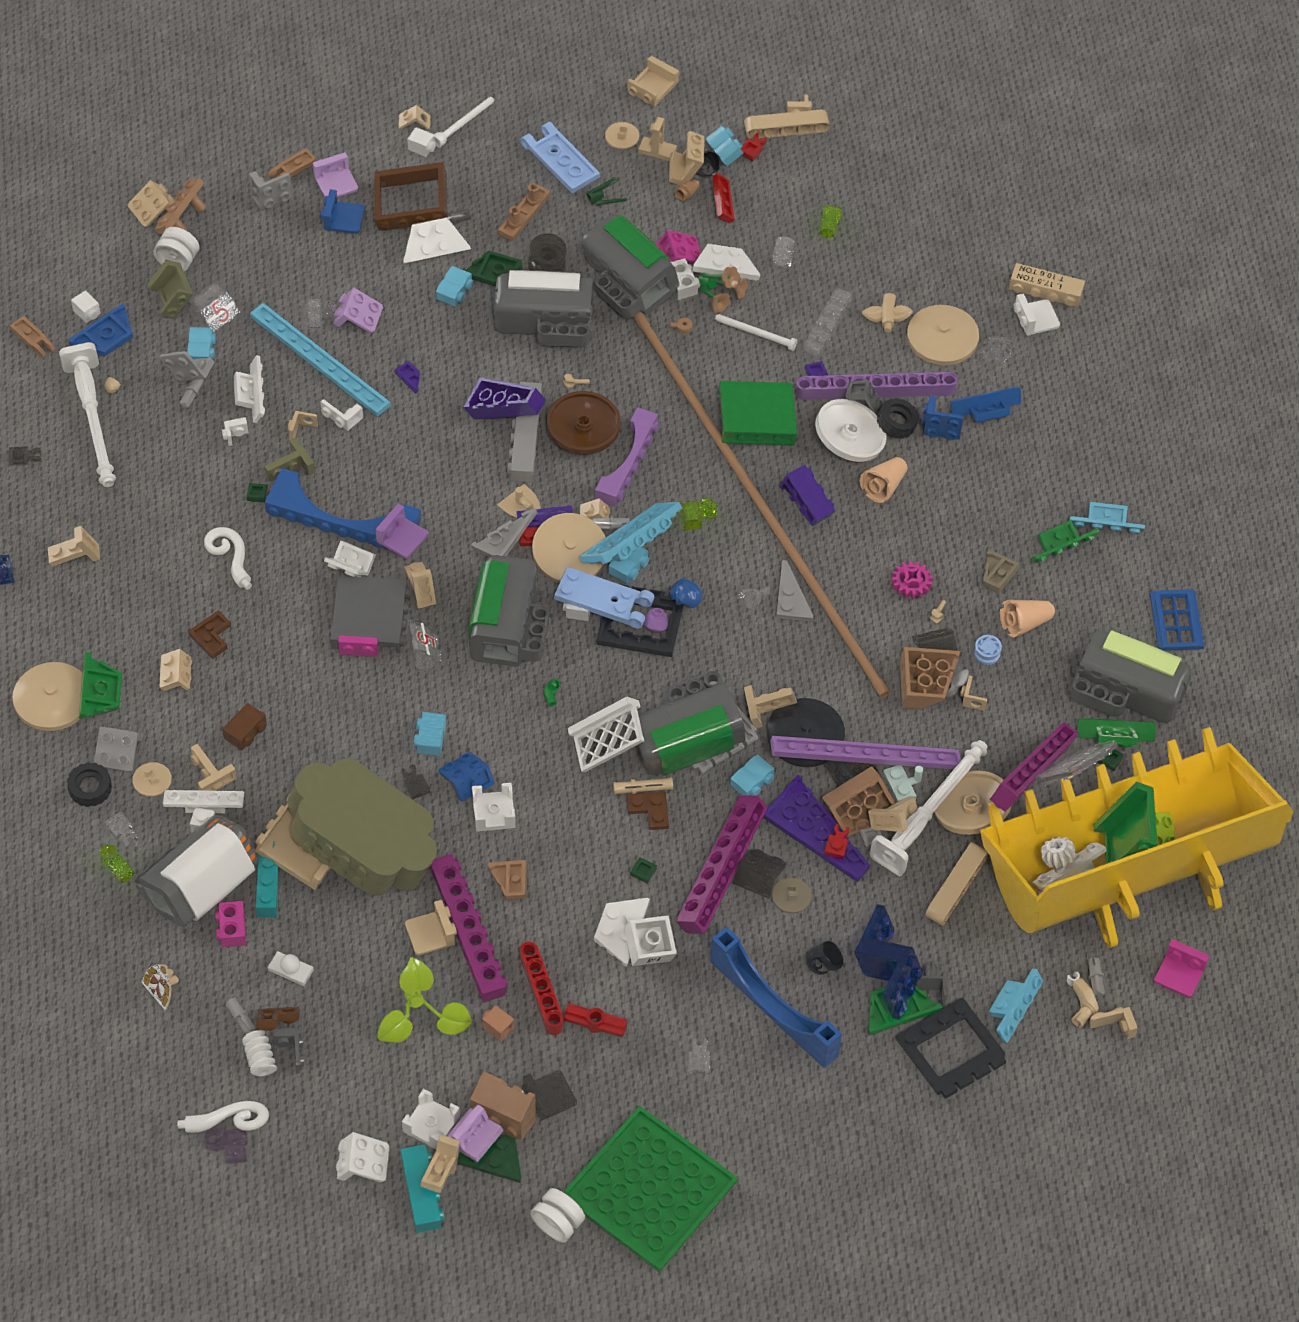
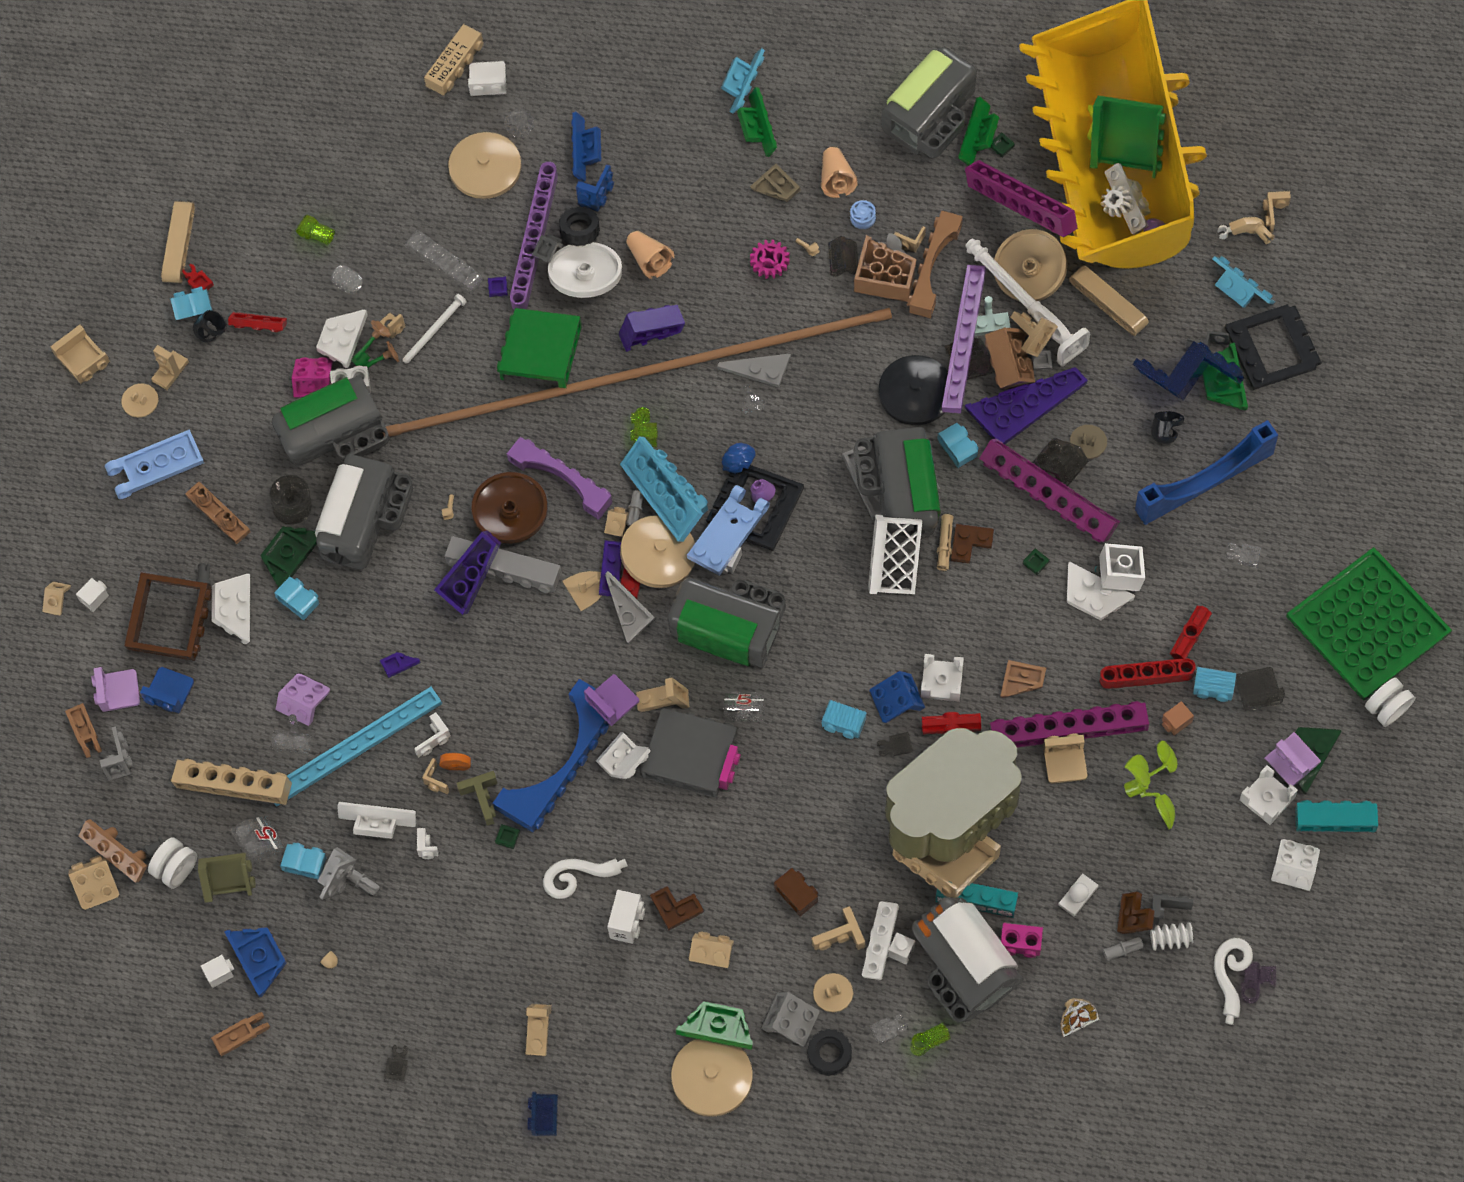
camera: 70 degrees left, 10 degrees up
white piece [59,342,116,487] -> none
tan bracket [421,1134,460,1193] -> none
white piece [434,97,494,148] -> none
medium nougat wedge [470,1072,536,1140] -> none
green arm [543,679,561,707] -> none
dark green plant [586,177,627,206] -> none
tan panel [669,131,704,185] -> none
medium nougat piece [670,318,693,334] -> none
medium nougat cone [675,179,700,201] -> none
tan bracket [744,685,797,728] -> none
tan bracket [787,95,811,113] -> none
red plate [824,824,849,860] -> none
tan plant [862,293,913,333] -> none
clear plate [1035,740,1118,785] -> none
light grey axle [1087,958,1105,997] -> none
blue piece [1150,589,1204,651] -> none
dark pink bracket [1154,939,1209,998] -> none
none -> tan brick [171,759,292,805]
none -> tan bracket [380,313,406,339]
none -> orange piece [439,753,471,771]
none -> white brick [607,890,645,944]
none -> medium nougat arch [907,211,963,318]
none -> red piece [922,712,982,735]
none -> medium azure brick [1193,667,1236,702]

